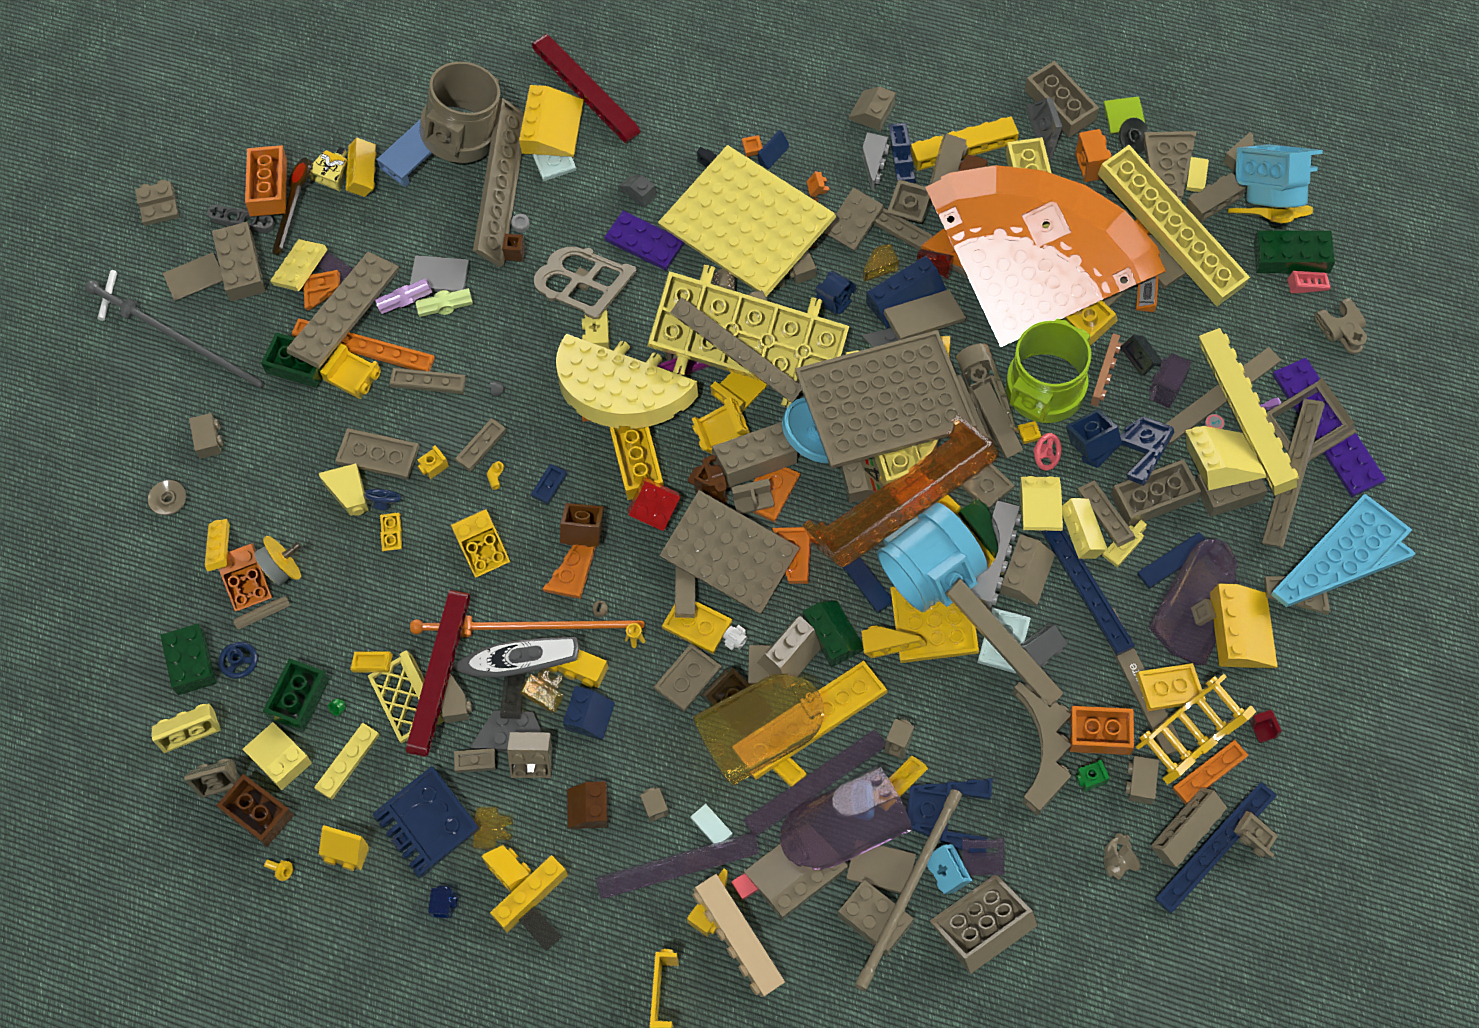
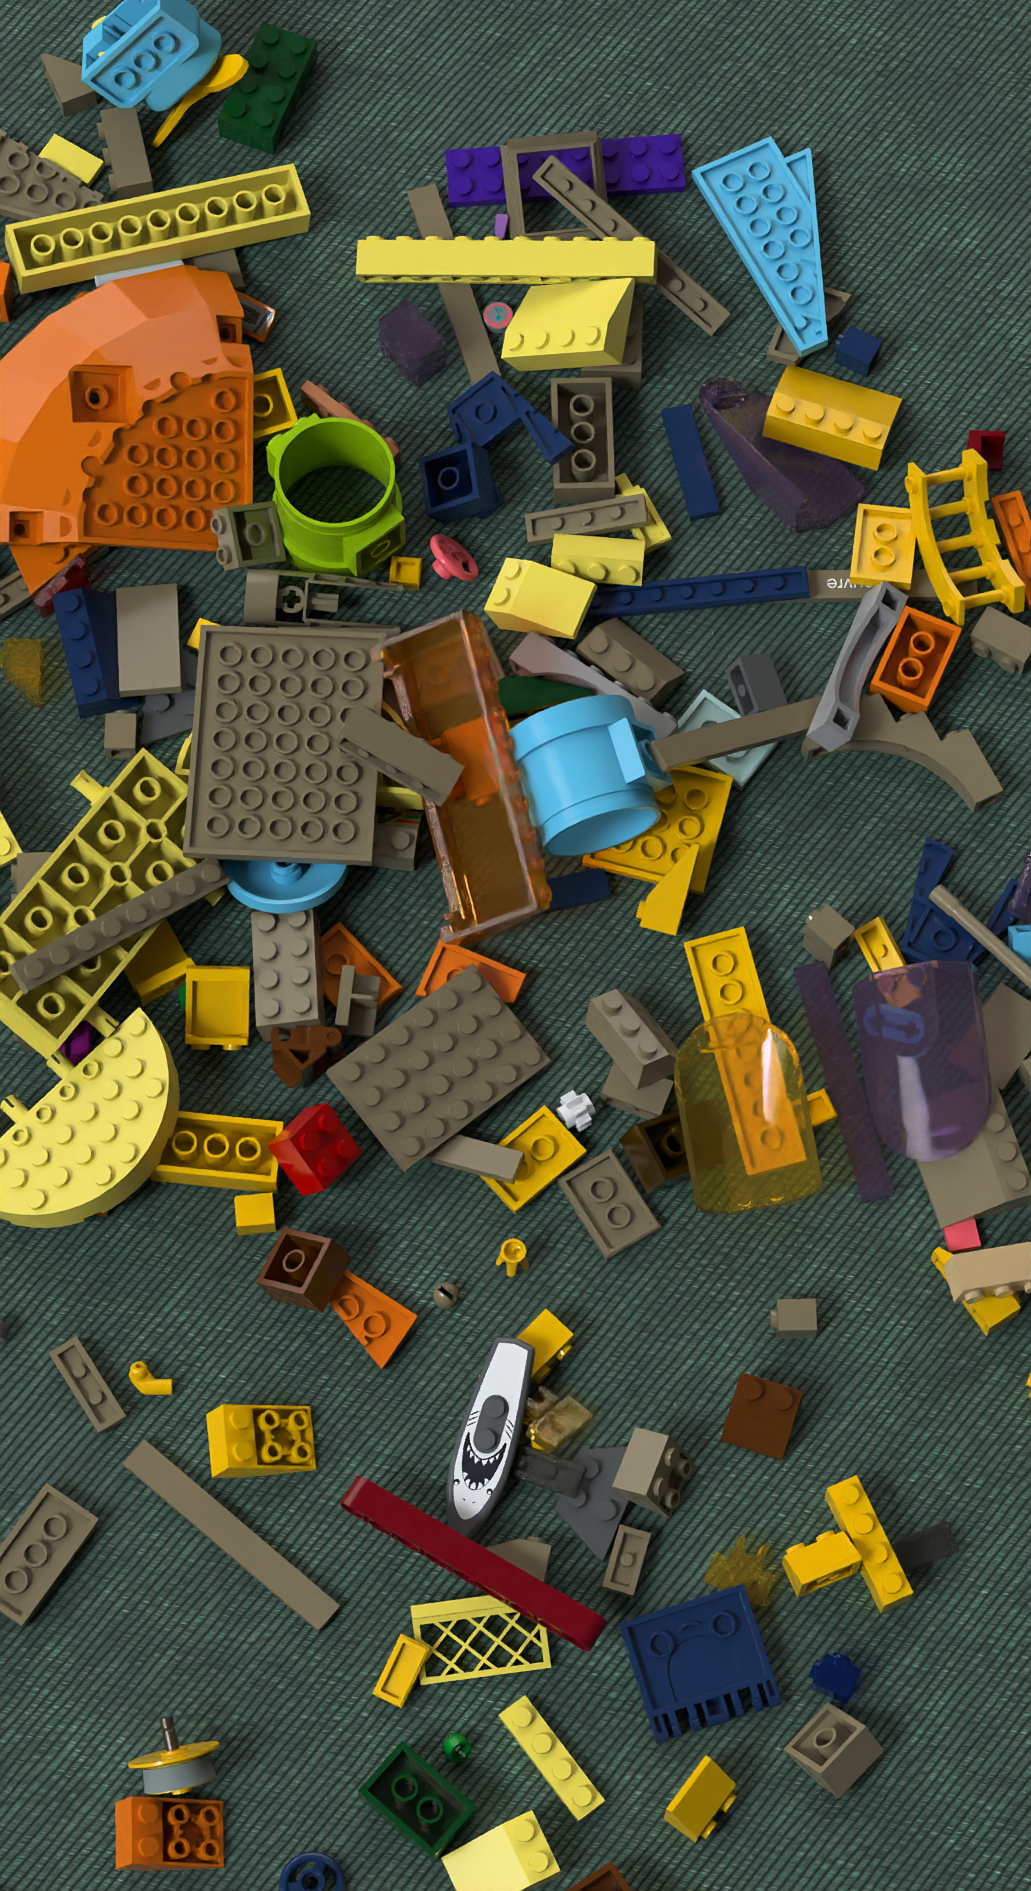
camera: 75 degrees left, 5 degrees up
yellow plate [205,519,230,572] -> none
dark tan axle [233,596,290,629] -> none
light yellow slope [319,463,369,516] -> none
dark blue piece [363,489,401,510] -> none
yellow slope [380,513,402,552] -> none
orange bar [410,615,645,637] -> none
yellow brick [417,445,449,479] -> none
dark blue plate [531,464,567,505] -> none
dark blue slope [563,686,615,740] -> none
clear purple tile [595,832,760,899] -> none
light aqua tile [690,804,733,848] -> none
dark green slope [803,601,864,668] -> none
dark blue brick [815,271,856,315] -> none
dark tan tile [972,382,1023,459] -> none
green brick [1075,760,1110,792] -> none
black panel [1120,335,1164,376] -> none
dark tan plate [1191,598,1216,626] -> none
coral slope [1287,271,1330,293] -> none
dark tan piece [1315,298,1367,354] -> none
none -> white bar [94,259,183,287]
none -> dark tan brick [104,710,138,760]
none -> dark tan tile [123,1439,341,1632]
none -> dark tan plate [210,501,286,571]
none -> yellow panel [234,1193,276,1235]
none -> dark tan brick [332,703,465,807]
none -> dark tan slope [783,1702,884,1798]
none -> light grey arch [806,580,908,752]
none -> dark blue brick [833,325,882,378]

